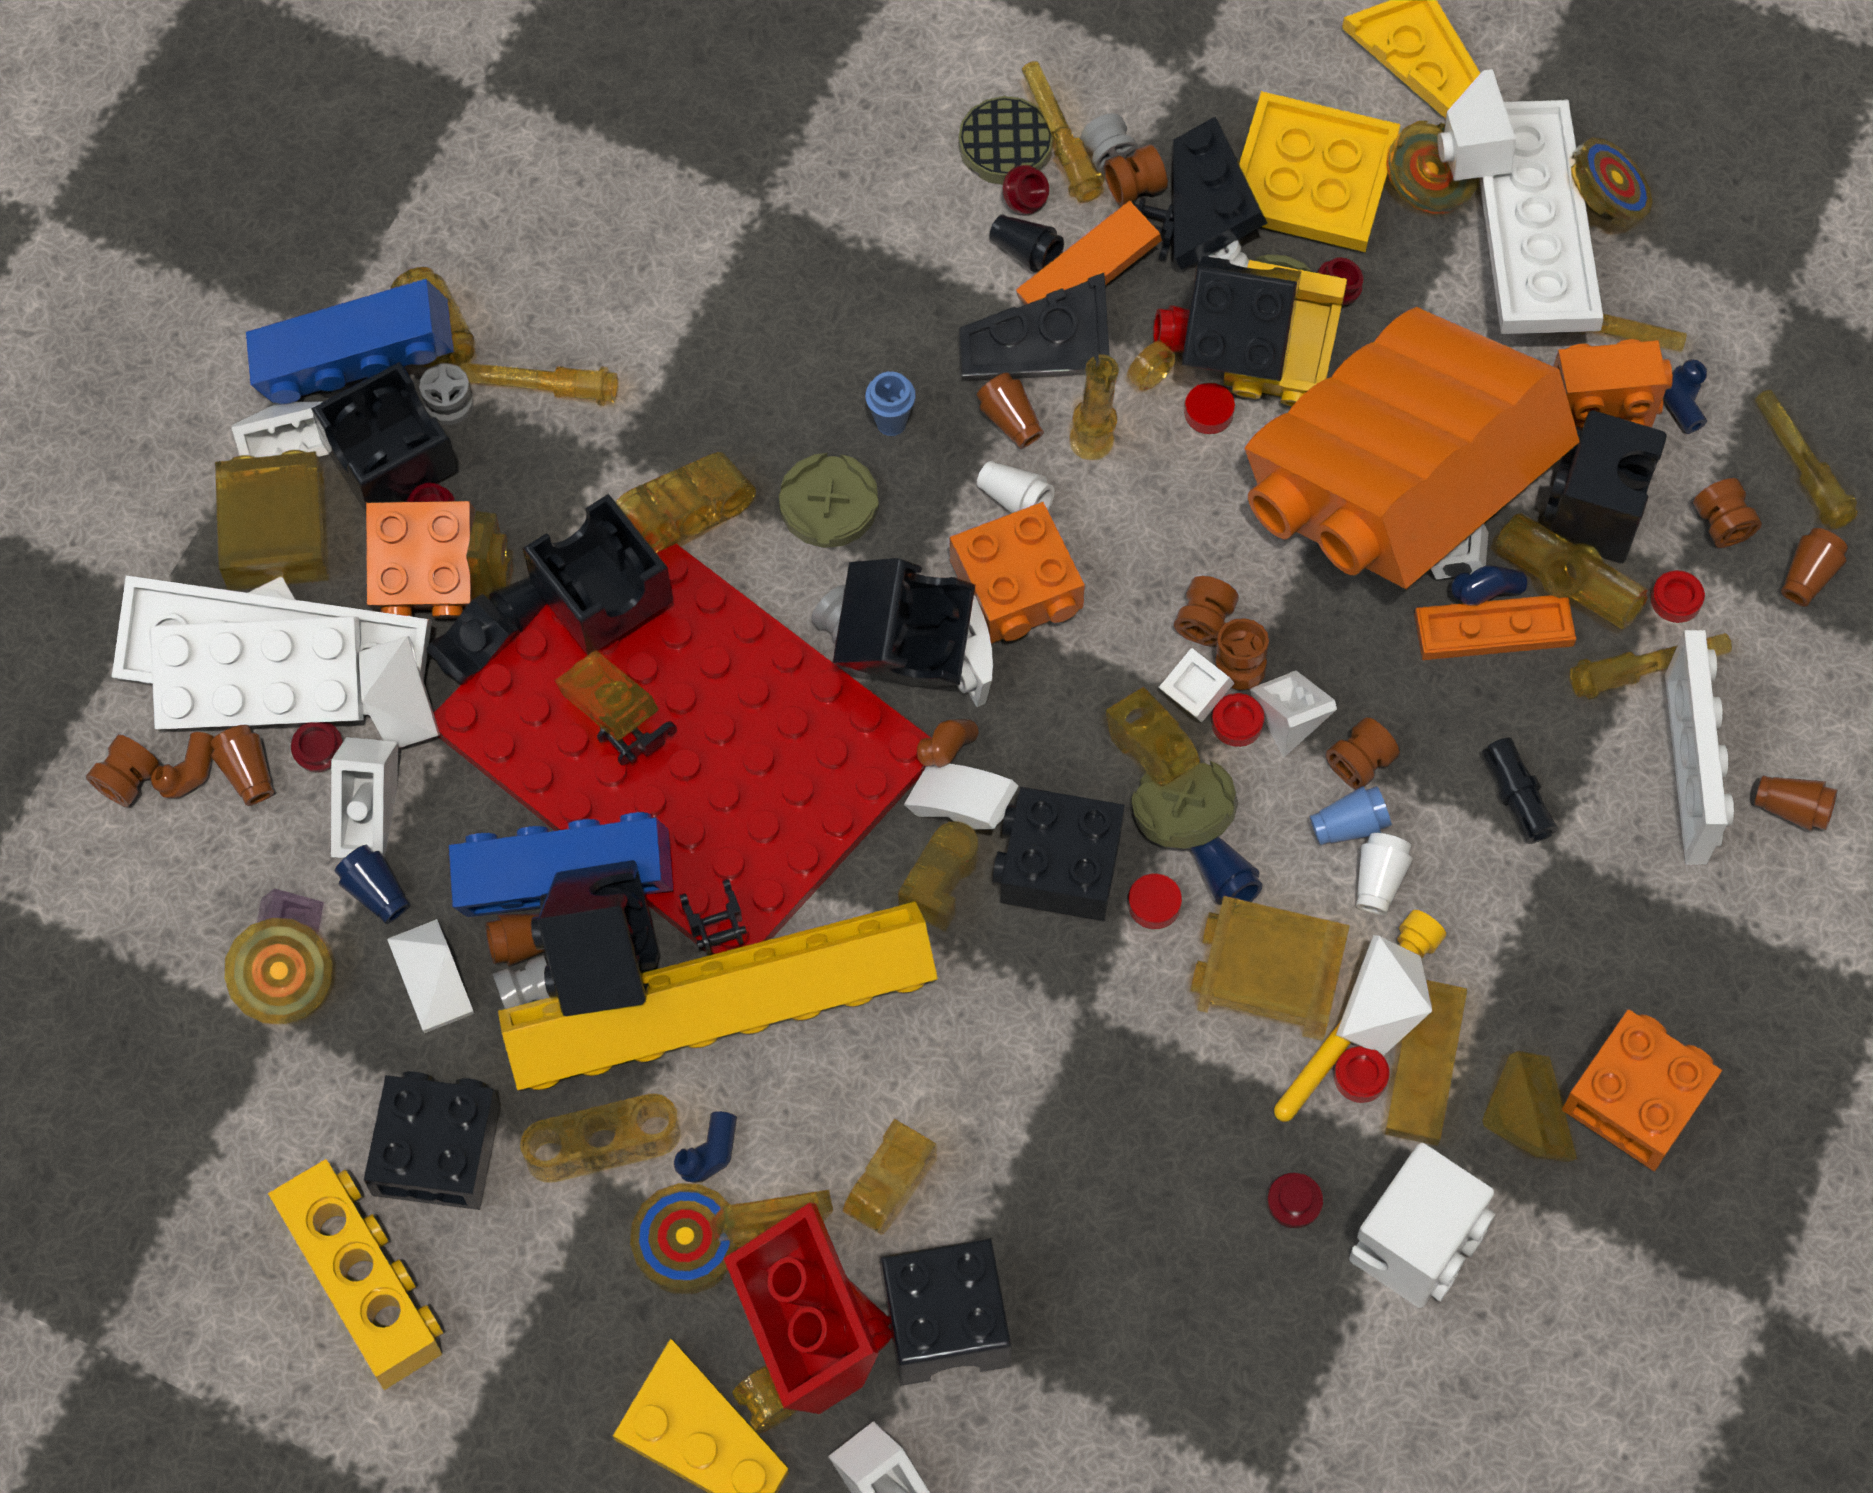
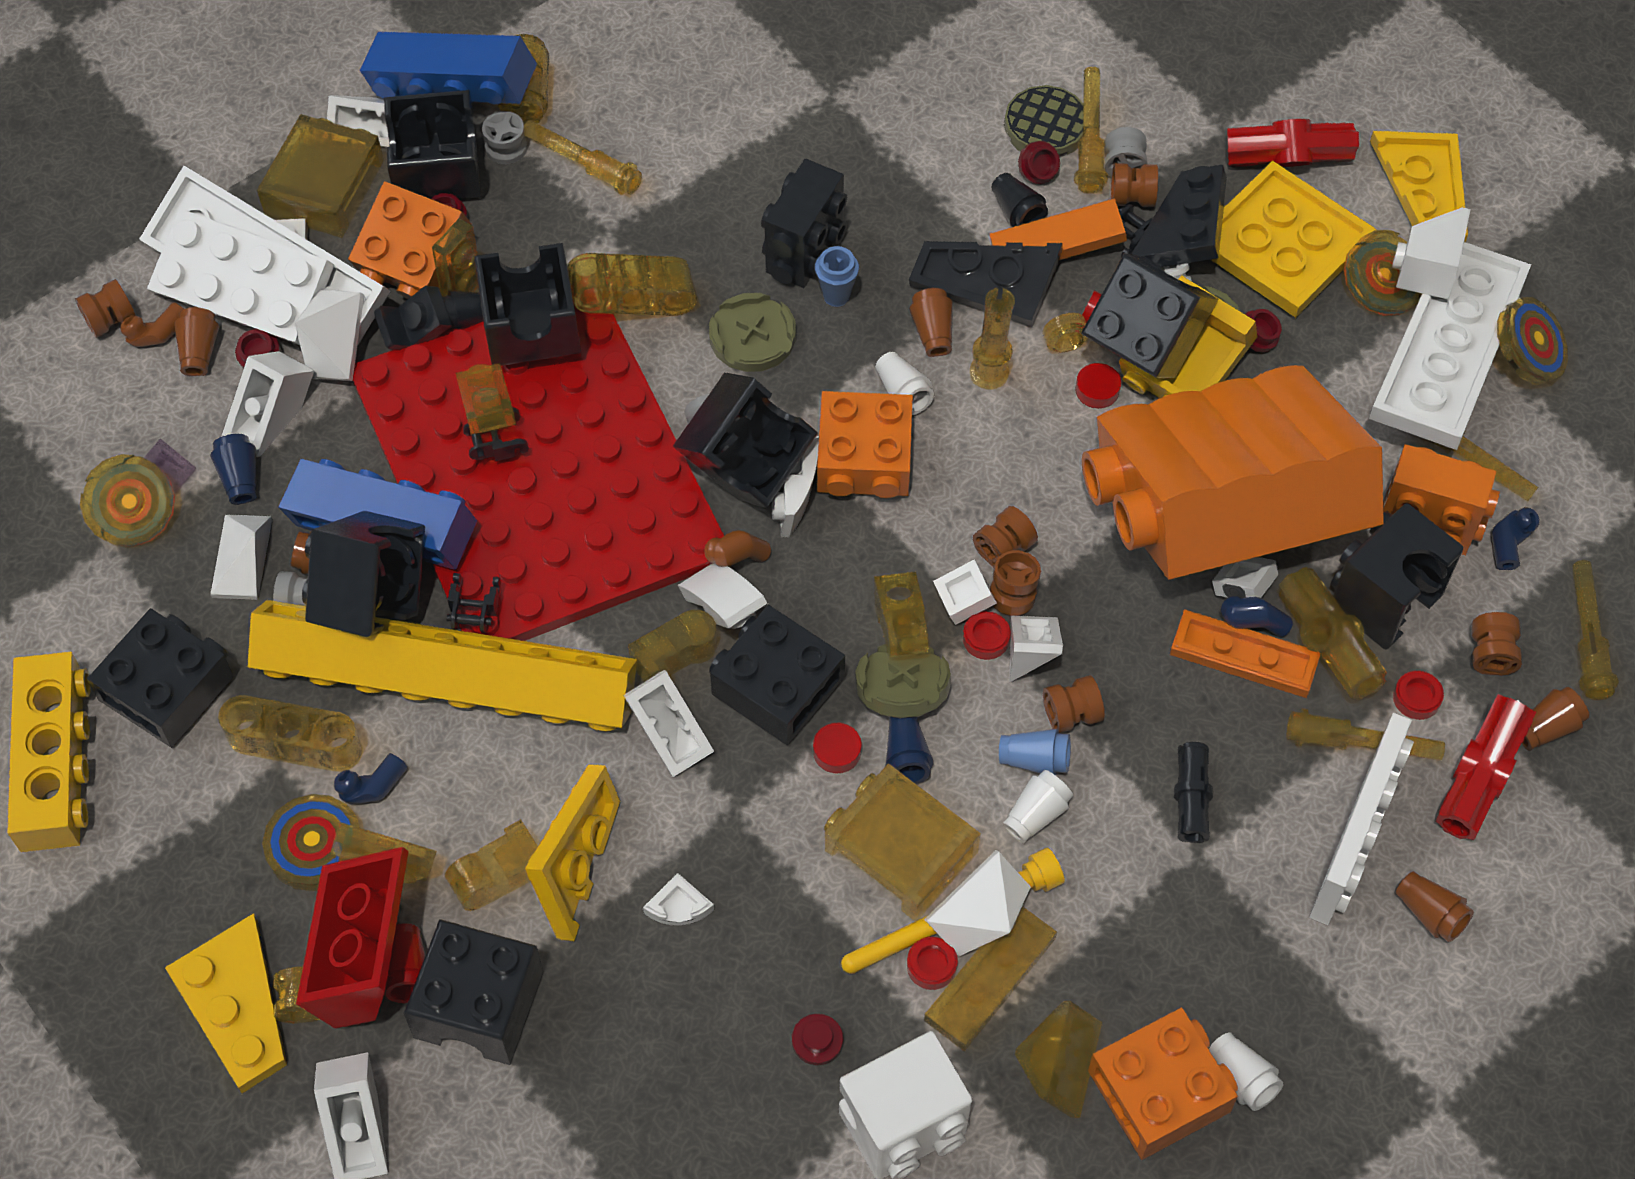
camera: 25 degrees right, 5 degrees down
none -> yellow wing [525,764,620,941]
none -> white slope [623,670,714,777]
none -> white tile [643,873,714,925]
none -> black brick [761,158,848,288]
none -> white cone [1209,1032,1283,1111]
none -> red piece [1227,119,1359,167]
none -> red piece [1435,694,1536,840]

